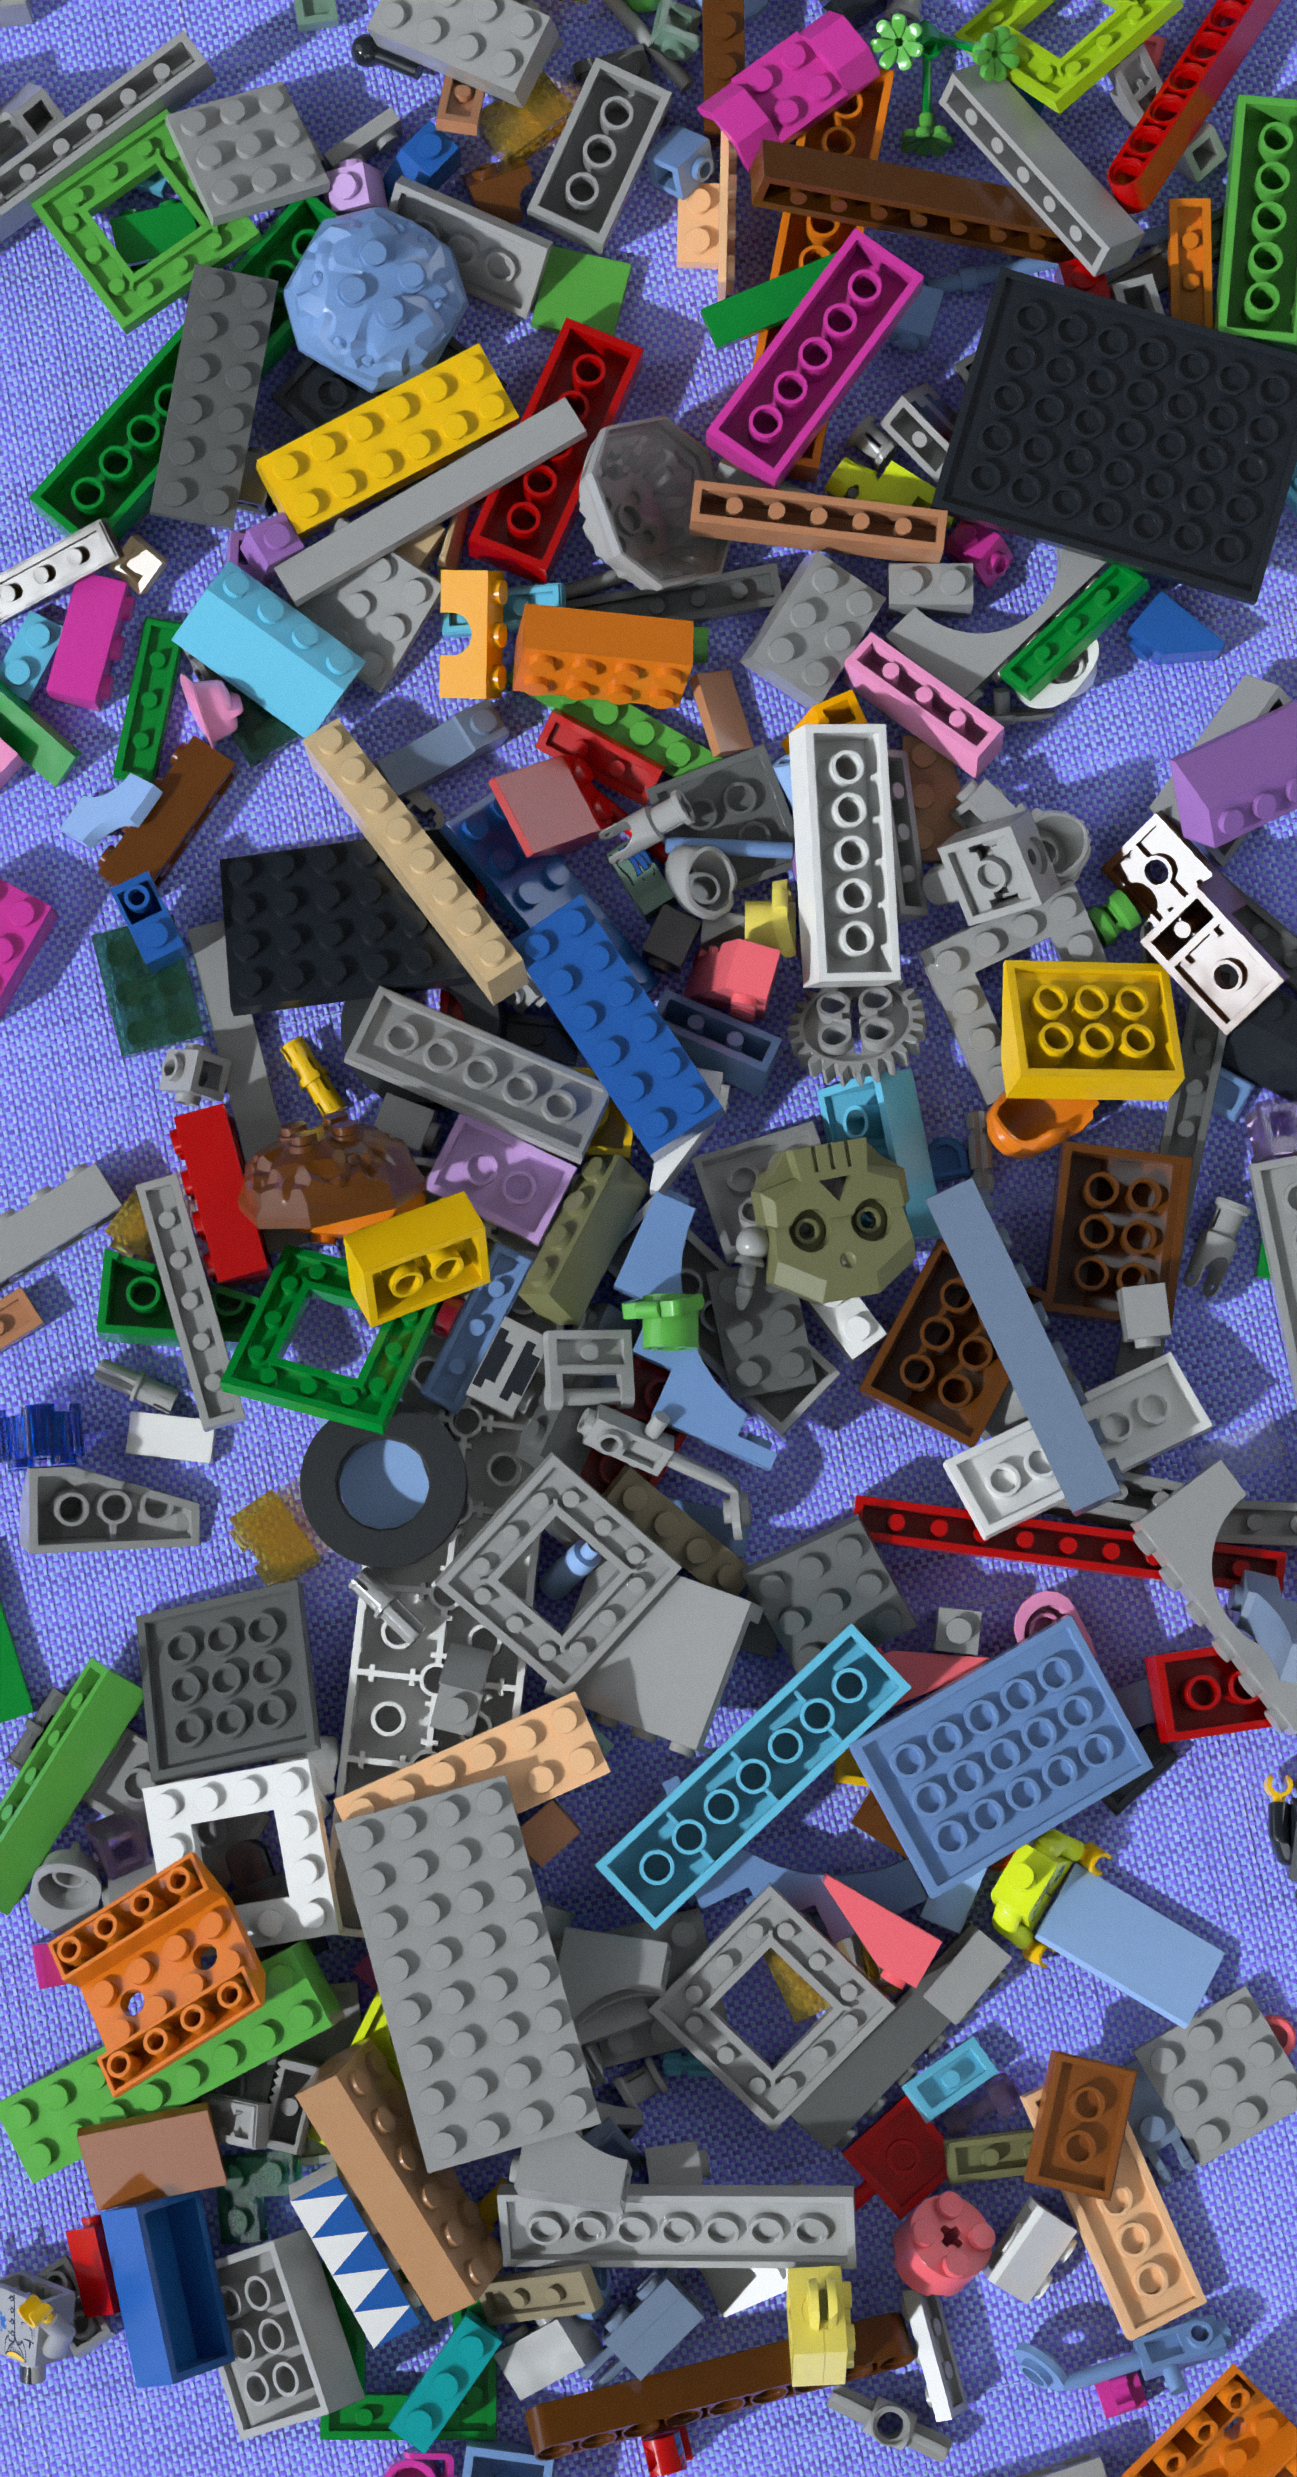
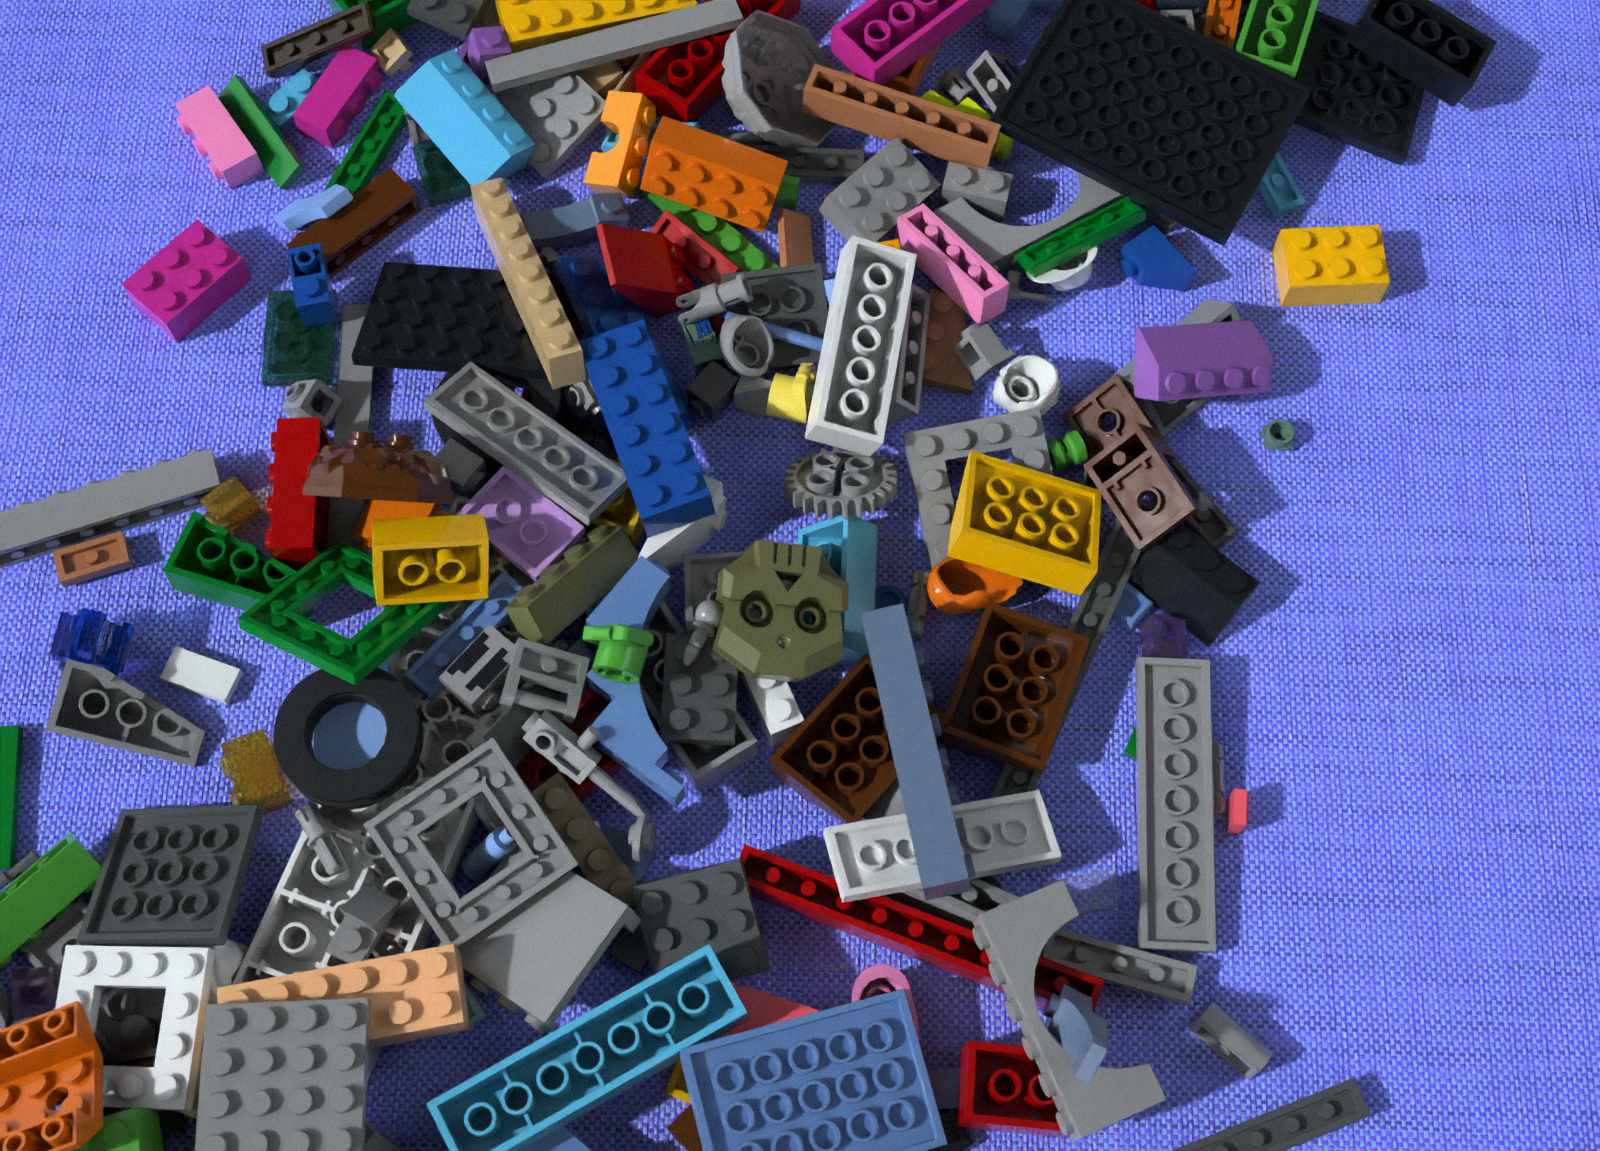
camera: 10 degrees right, 15 degrees down
light grey axle [94,1359,180,1415] -> none
light grey plate [135,1173,247,1432] -> none
bright pink piece [180,673,244,749] -> none
yellow pin [280,1036,348,1116] -> none
dark red tile [432,1296,466,1339] -> none
nougat brick [521,1798,583,1868] -> none
medium blue brick [656,989,782,1097] -> none
coral wedge [683,939,781,1024] -> none
light grey brick [922,809,1061,926] -> none
light grey brick [931,1607,982,1656] -> none
dark pink bracket [943,520,1014,588] -> none
light grey brick [1116,1282,1172,1349] -> none
light grey piece [1184,1196,1250,1297] -> none

